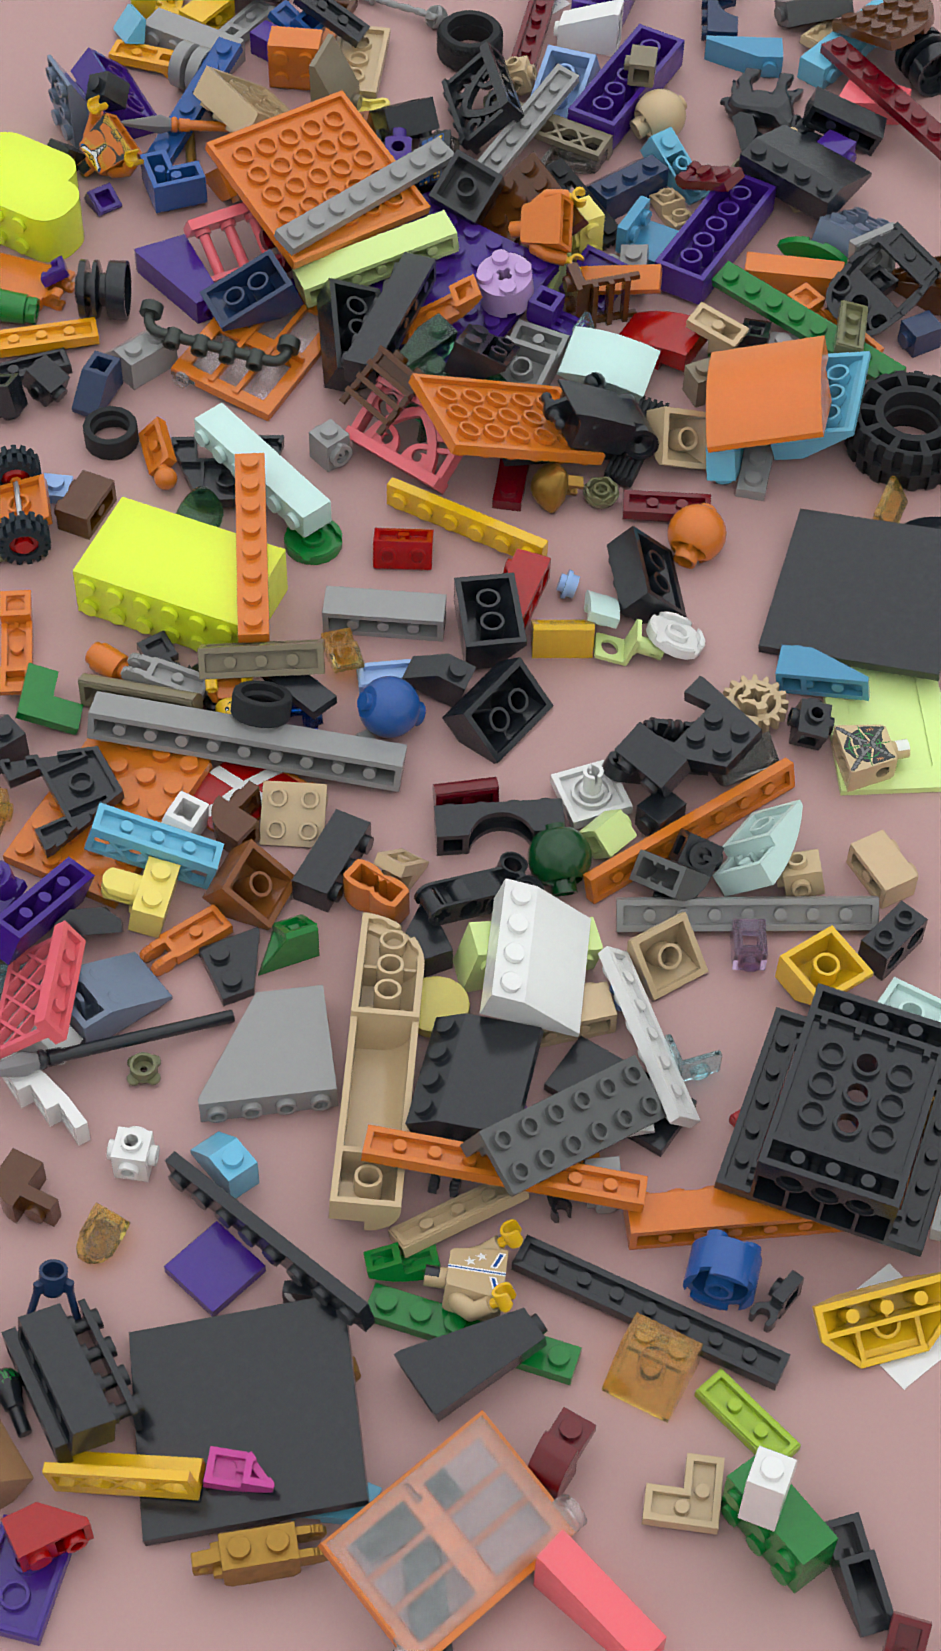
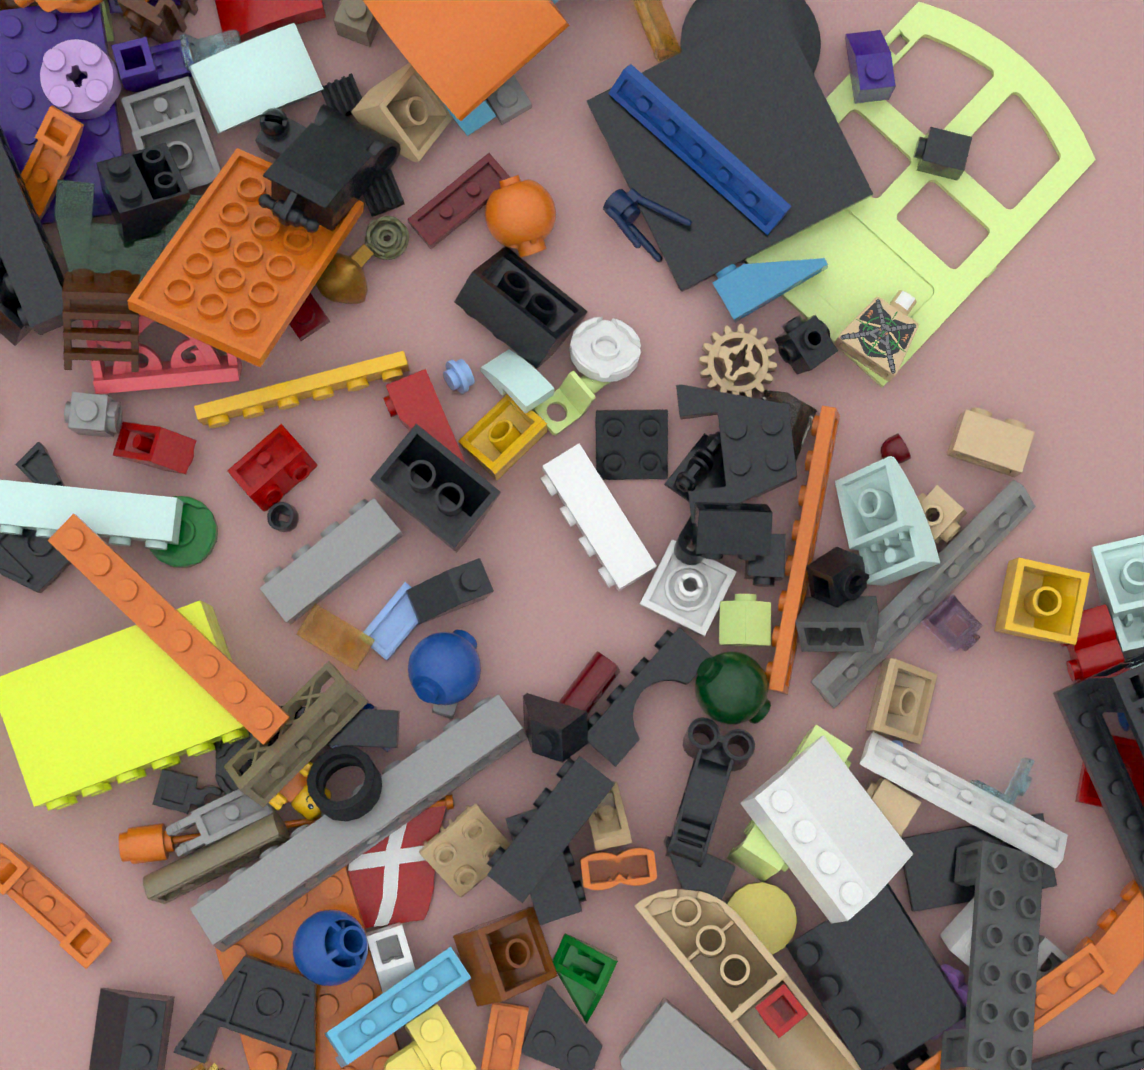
camera: 45 degrees left, 30 degrees up
green tile [15,663,83,735] -> none
clear green helmet [176,486,224,528] -> none
reddish brown brick [211,780,262,852] -> none
black slope [442,657,554,764] -> none
black brick [858,901,928,981] -> none
none -> red slope [113,422,197,475]
none -> black hinge [267,502,299,532]
none -> blue brick [292,910,368,986]
none -> black brick [486,756,615,903]
none -> black slope [523,693,588,763]
none -> white brick [540,443,657,592]
none -> black hinge [595,409,668,480]
none -> dark blue plant [603,188,692,262]
none -> blue plate [608,64,792,235]
none -> red brick [755,984,808,1038]
none -> dark red hinge [881,433,911,464]

